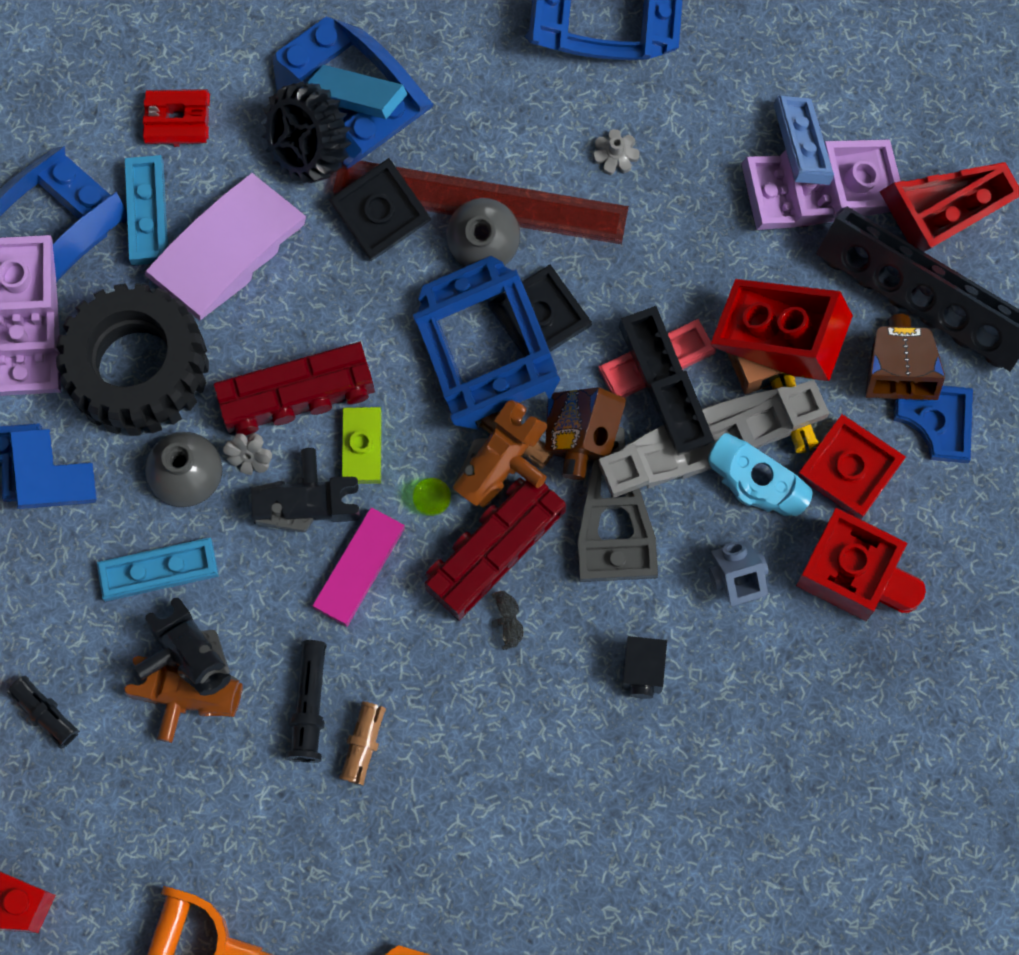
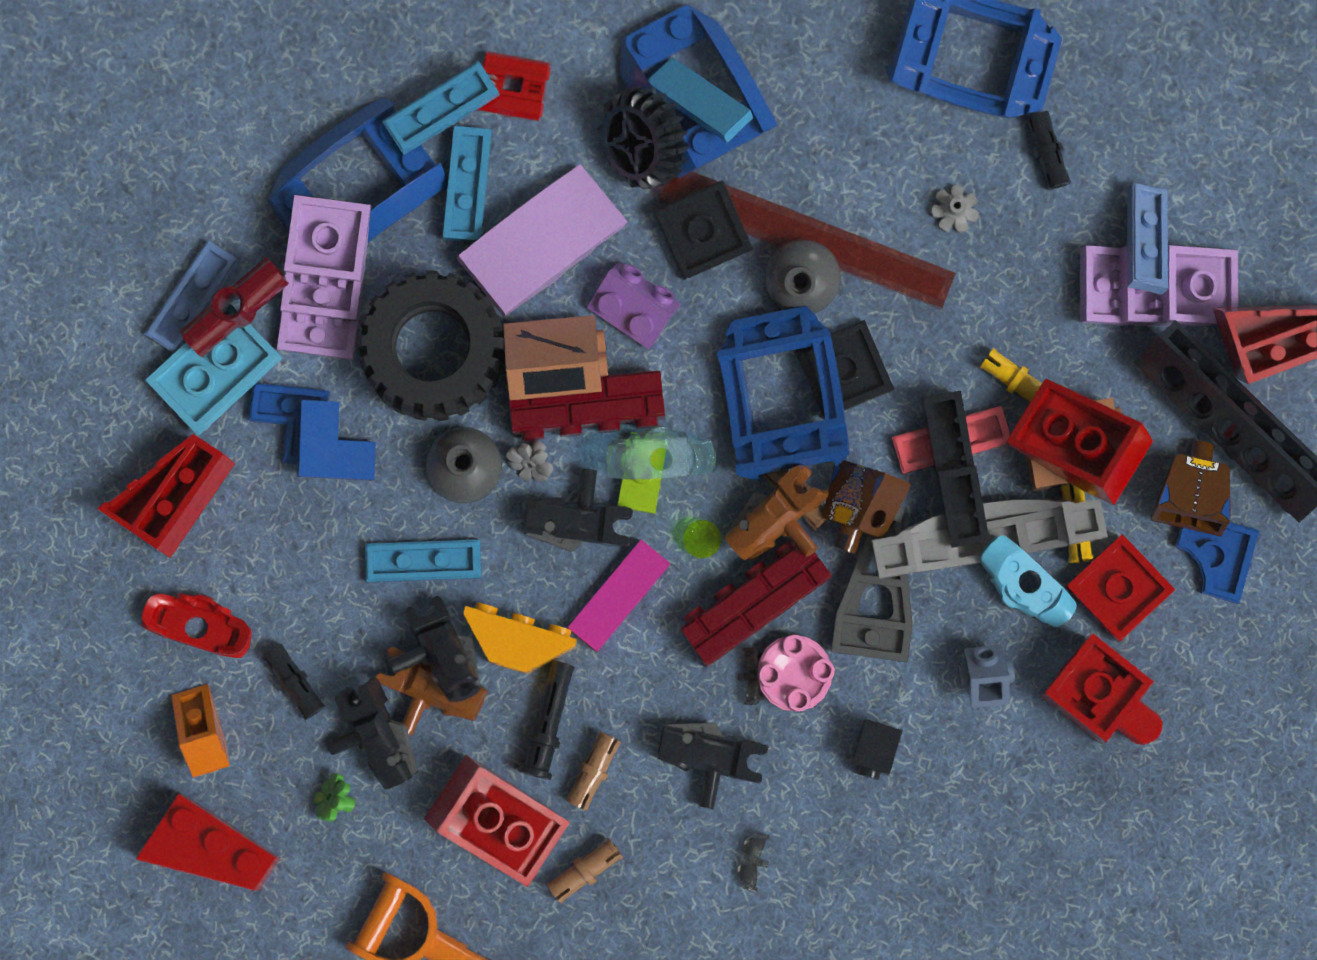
camera: 10 degrees right, 10 degrees up
none -> bright green plant [313,773,355,822]
none -> black piece [327,677,419,790]
none -> dark azure tile [382,61,500,155]
none -> red slope [424,754,570,887]
none -> light orange slope [463,602,577,674]
none -> nougat brick [504,315,608,400]
none -> medium nougat pin [547,838,624,904]
none -> medium lavender bracket [587,262,681,350]
none -> clear light blue piece [605,426,716,480]
none -> black piece [657,723,769,810]
none -> clear smoke piece [737,832,770,892]
none -> bright pink dish [757,635,835,712]
none -> yellow pin [979,348,1042,402]
none -> black pin [1026,111,1071,191]

